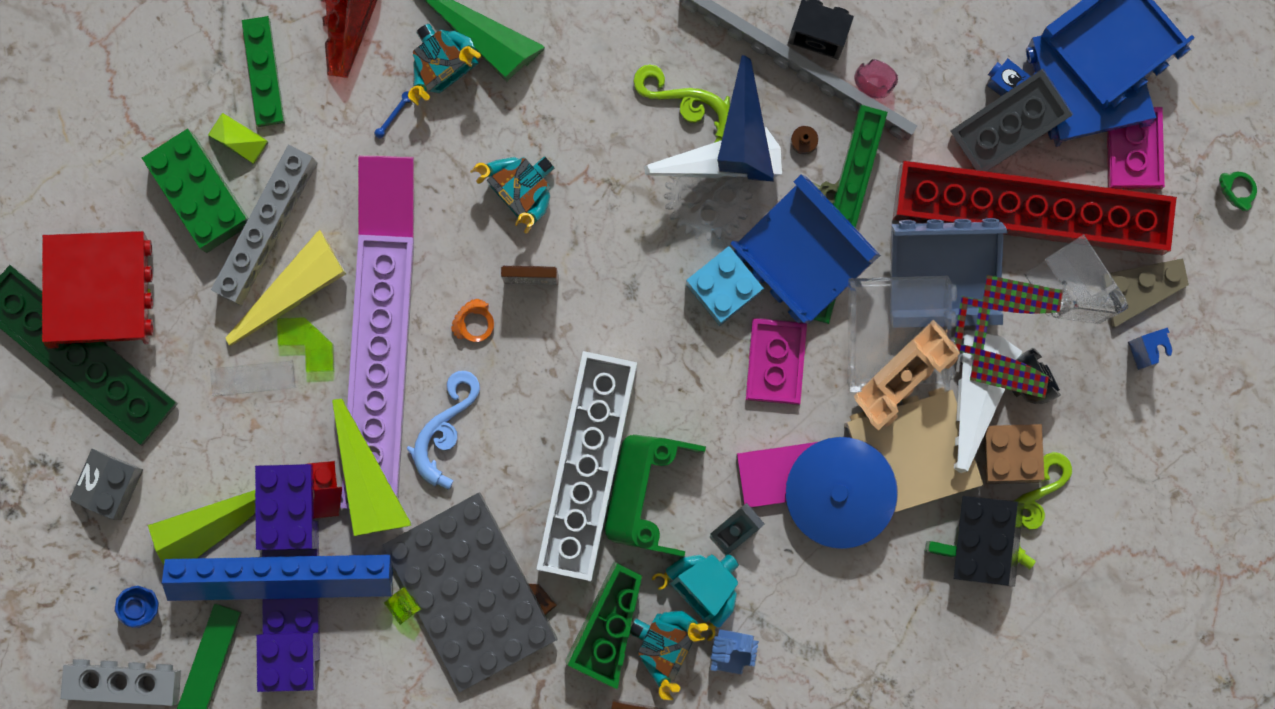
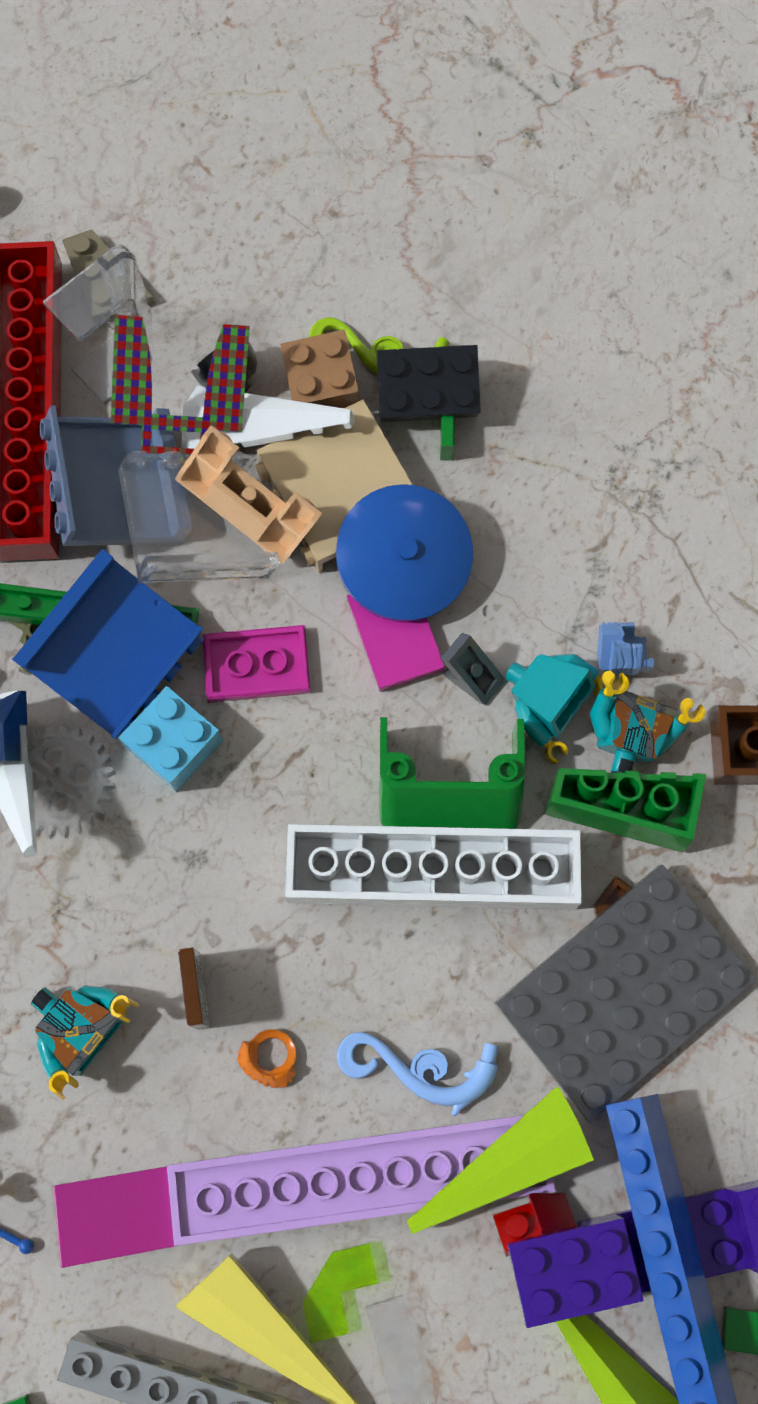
camera: 100 degrees left, 10 degrees down
clear neon green plate [384,587,421,625] -> none
blue hinge [1128,327,1172,370] -> none

